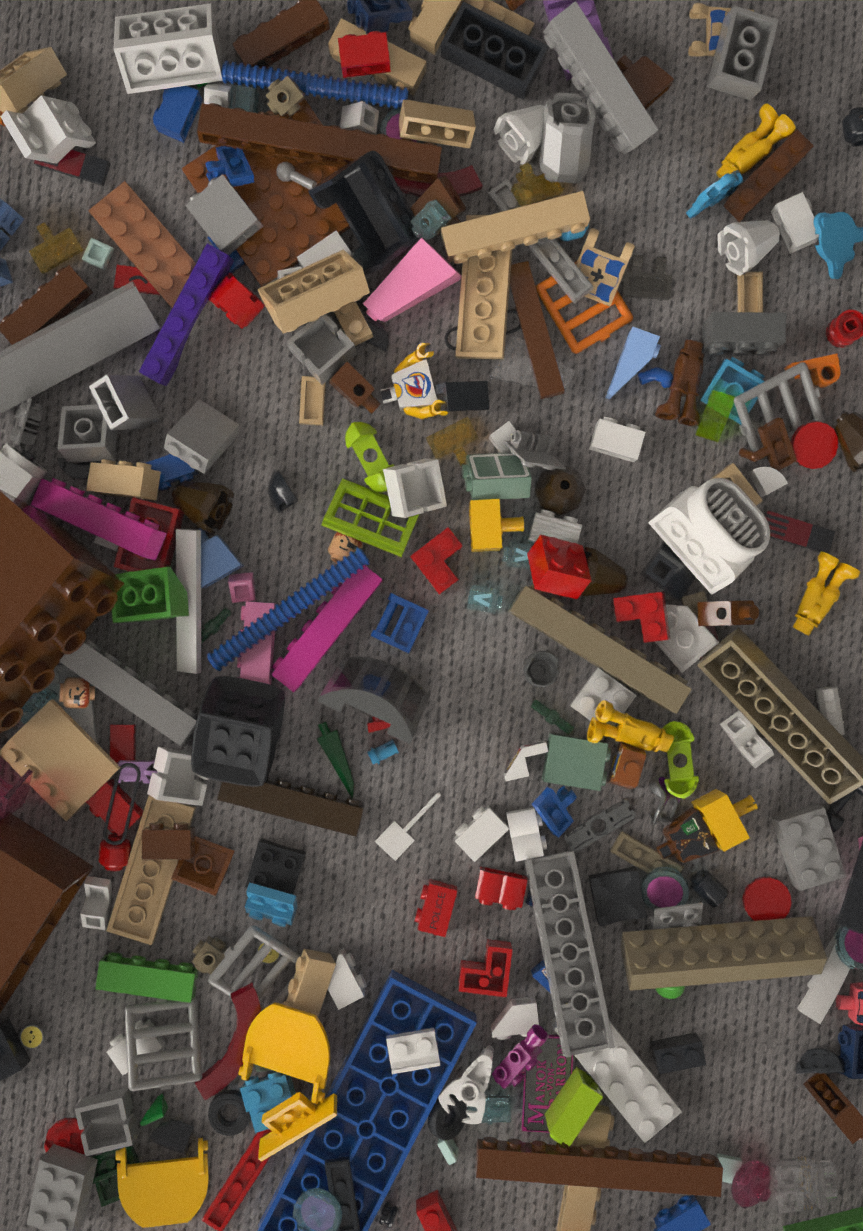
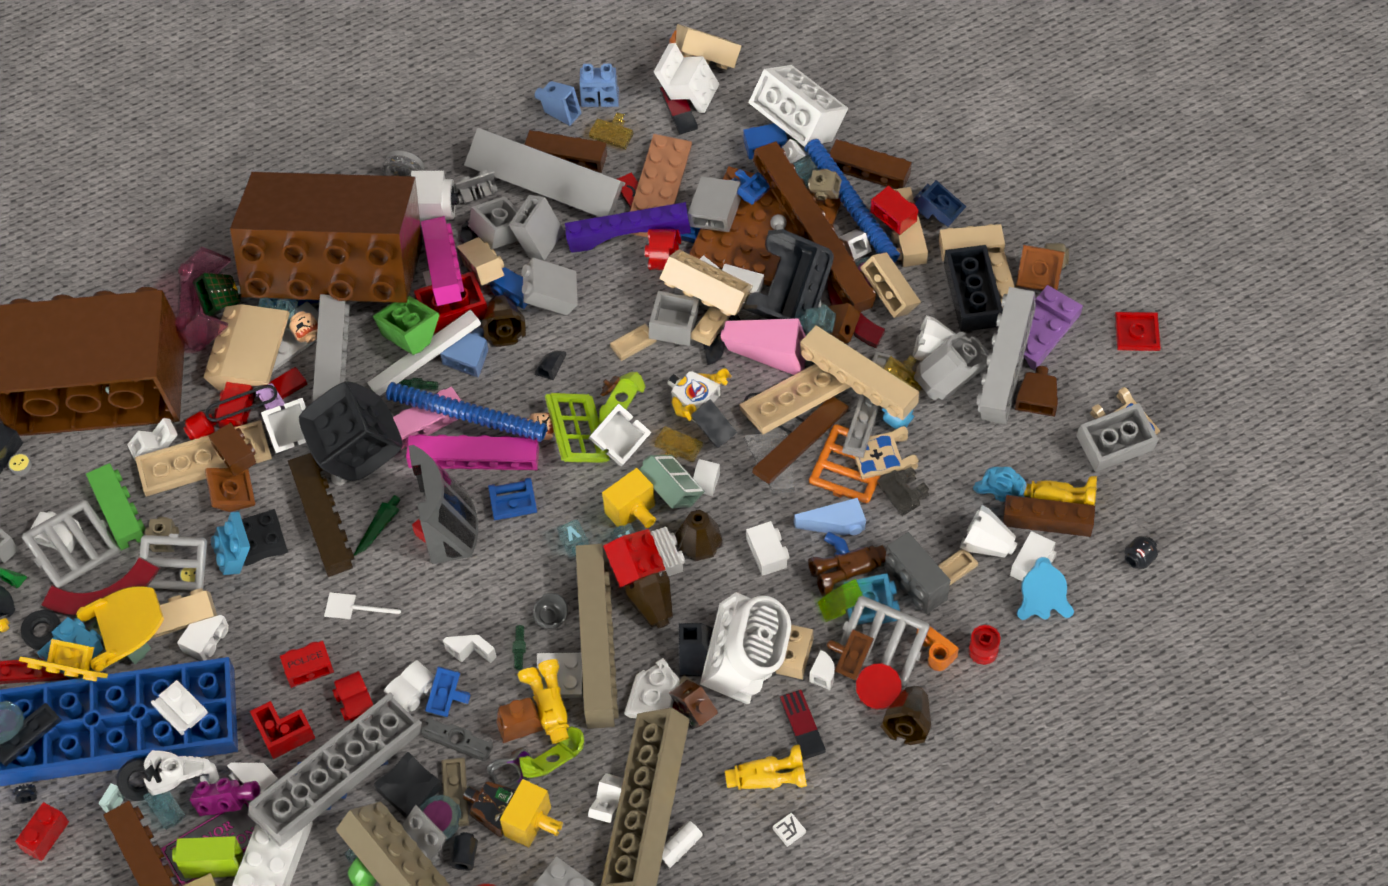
camera: 60 degrees right, 30 degrees down
light aqua tile [82,238,114,270] -> none
bright pink slope [228,572,256,603] -> none
reddish brown torso [329,362,381,414] -> none
dark azure pin [367,739,399,765] -> none
red brick [410,527,463,595] -> none
white brick [454,805,509,862] -> none
light grey hinge [504,430,566,471] -> none
sand green brick [542,733,611,791] -> none
red brick [613,592,671,643] -> none
none -> reddish brown plant [600,375,620,396]

